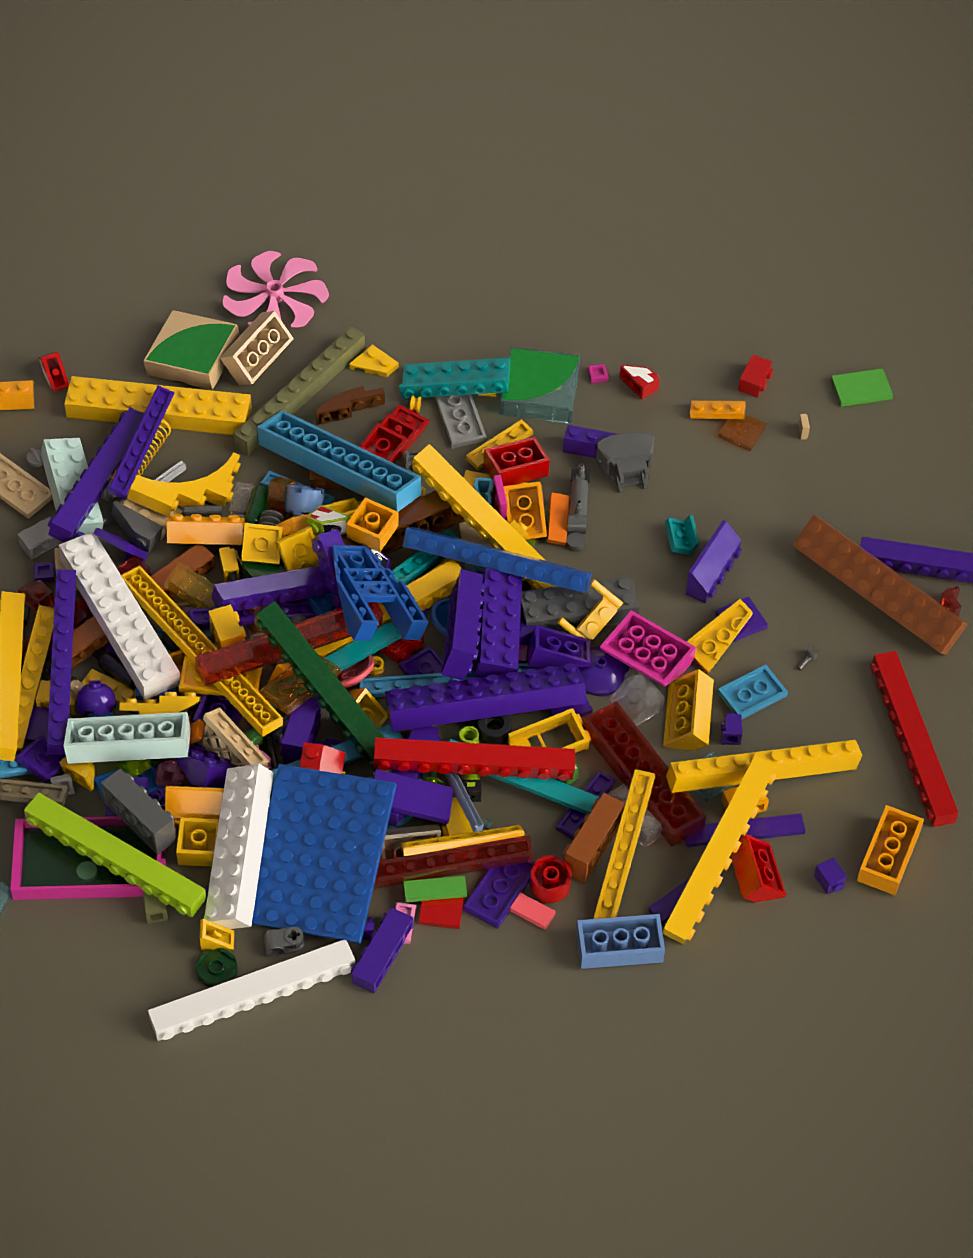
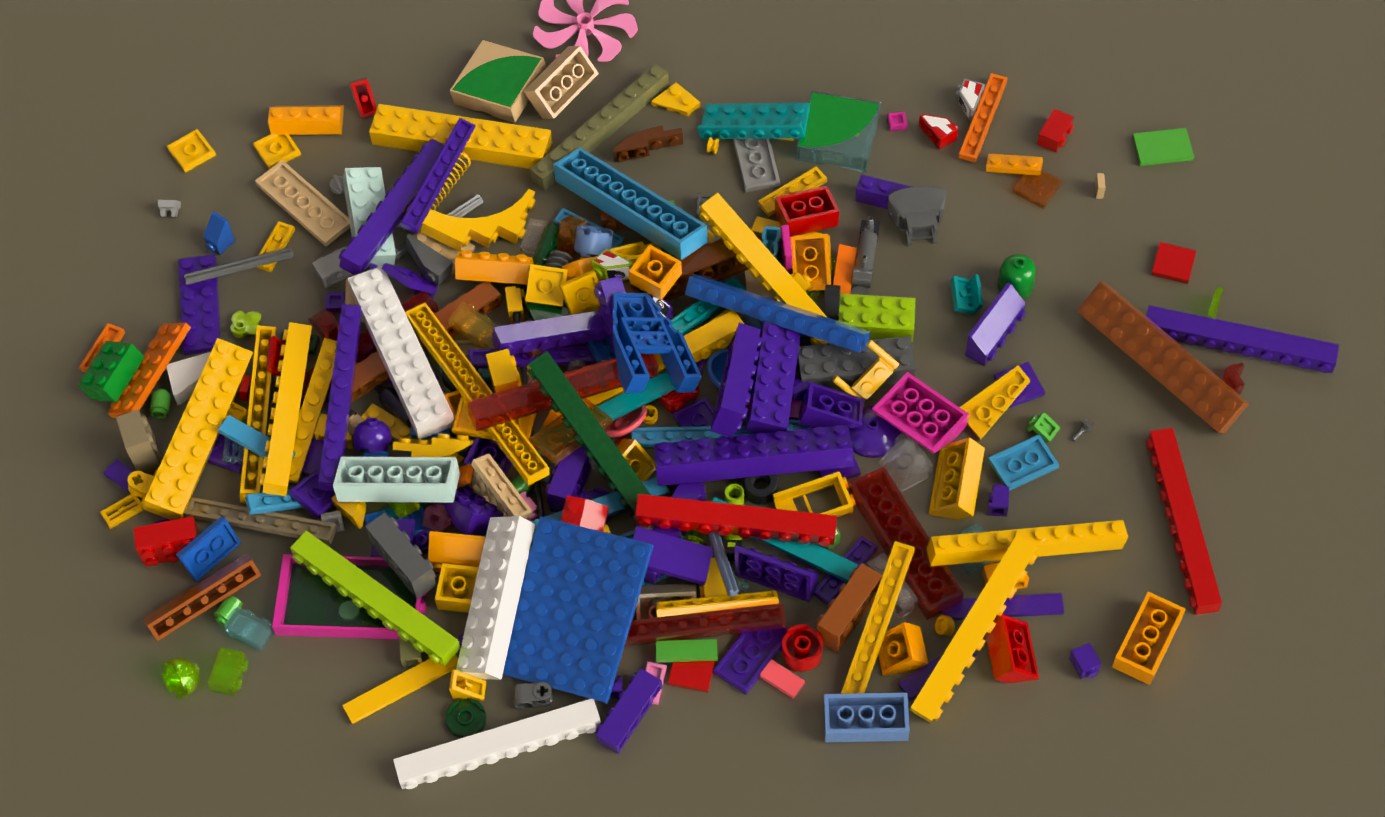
camera: 10 degrees right, 5 degrees up
dark grey tile [184,506,223,517] -> none
red slope [360,404,429,463] -> none
none -> yellow tile [342,654,458,724]
none -> dark purple slope [735,546,819,603]
none -> black tyre [824,285,841,321]
none -> lime brick [839,294,916,342]
none -> light orange slope [878,622,929,676]
none -> yellow tile [935,615,955,636]
none -> slope [956,78,985,121]
none -> orange plate [958,73,1008,163]
none -> green cylinder [997,254,1036,299]
none -> bright green bracket [1025,412,1061,443]
none -> red tile [1151,242,1196,284]
none -> clear neon green tile [1207,287,1224,319]

